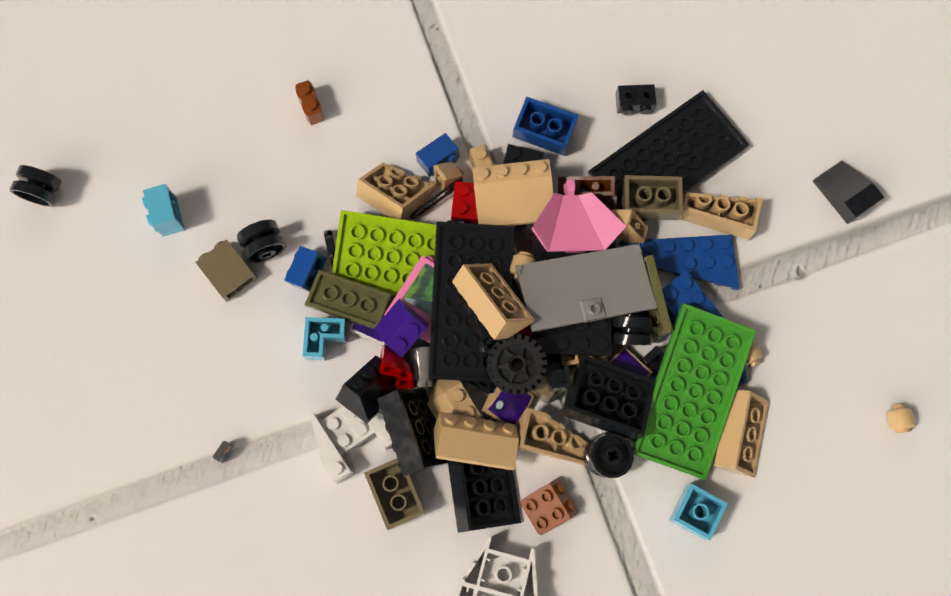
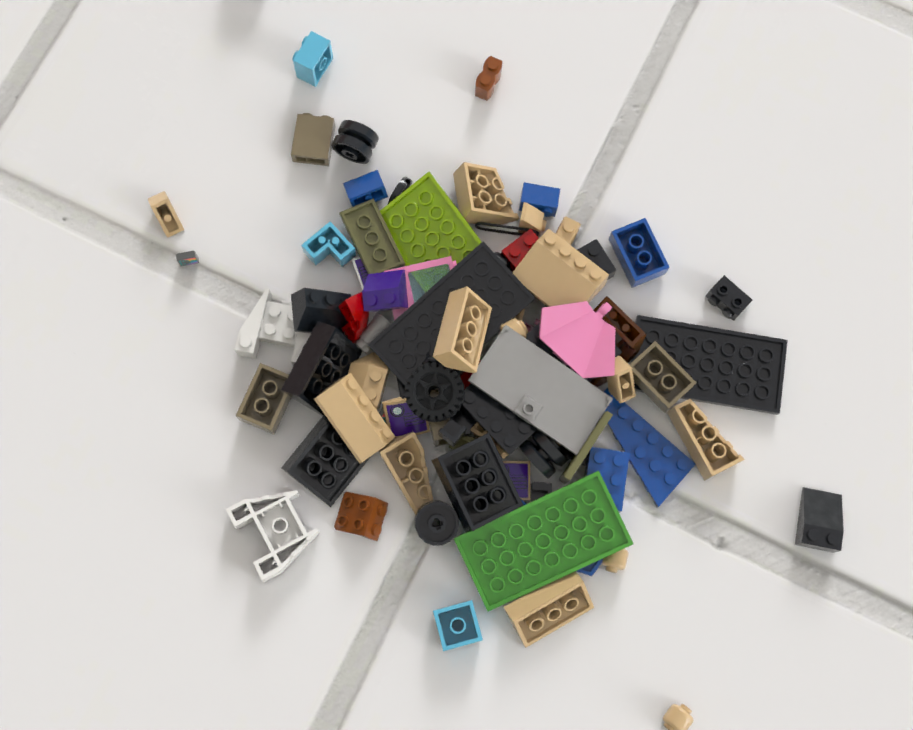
camera: 45 degrees right, 0 degrees up
none -> tan slope [148,191,184,238]

